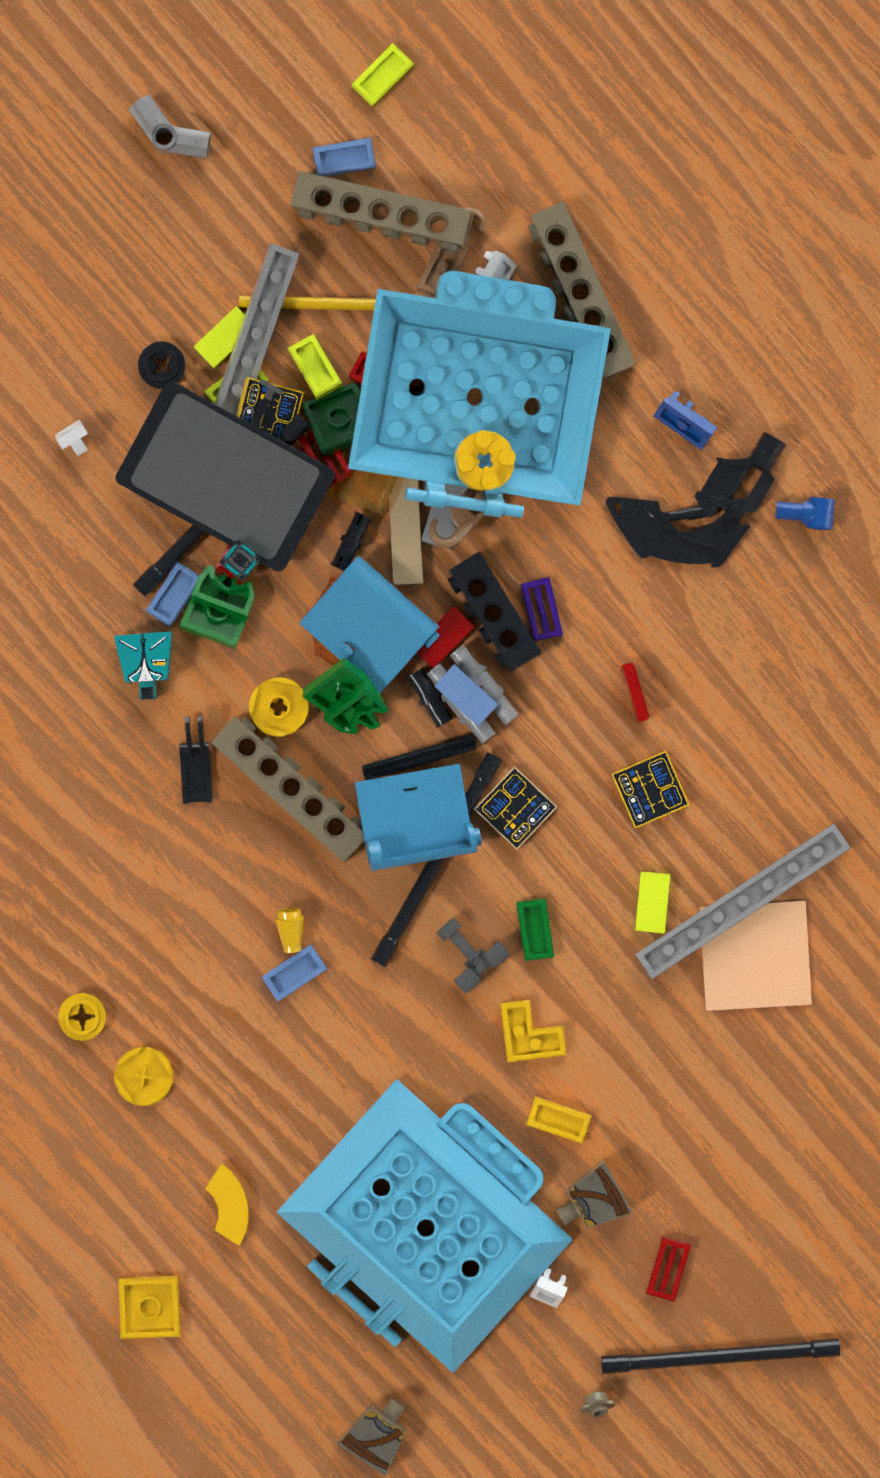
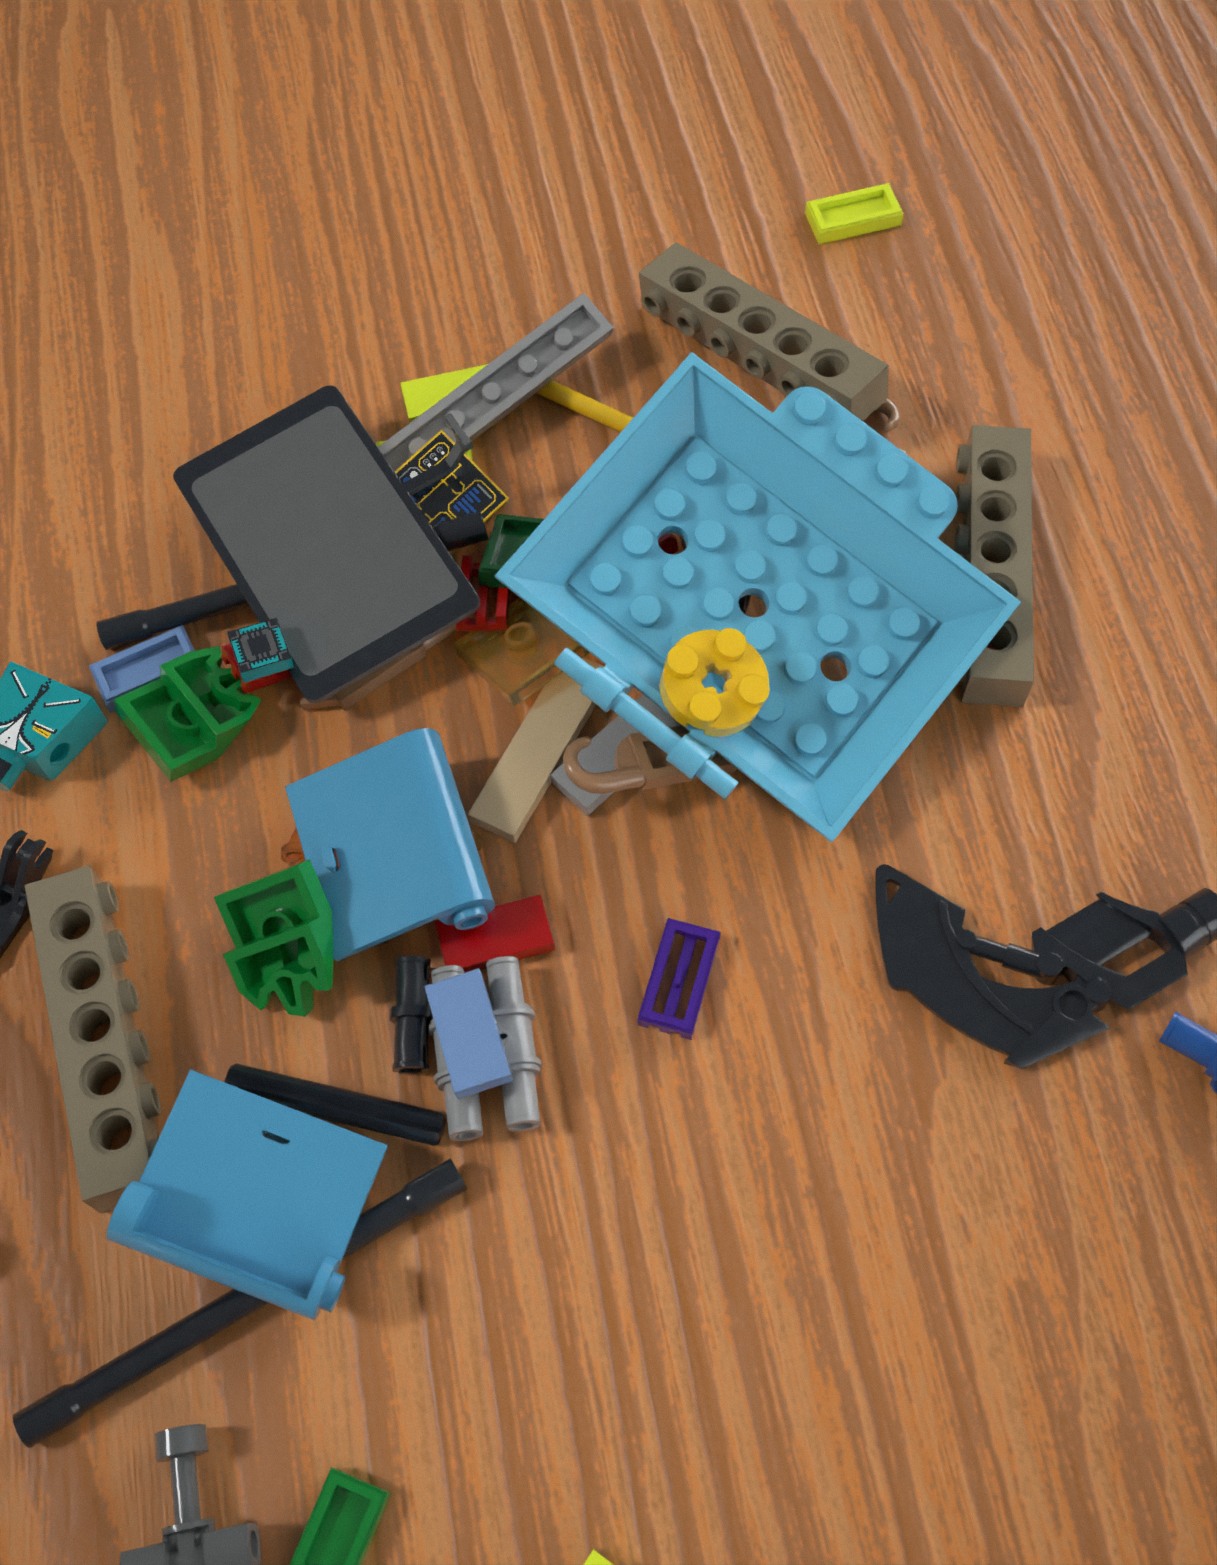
camera: 30 degrees right, 25 degrees down
white tile [55,419,88,456] -> none
light grey piece [129,94,211,159] -> none
black gear [138,341,185,389] -> none
yellow plate [249,677,309,737] -> none
neon yellow tile [288,334,343,400] -> none
medium blue tile [313,138,376,177] -> none
black pin [330,511,373,571] -> none
black brick [447,552,542,672] -> none
black tile [474,766,557,850] -> none
black tile [611,751,689,829] -> none
red tile [621,662,650,723] -> none
blue plate [653,391,717,450] -> none

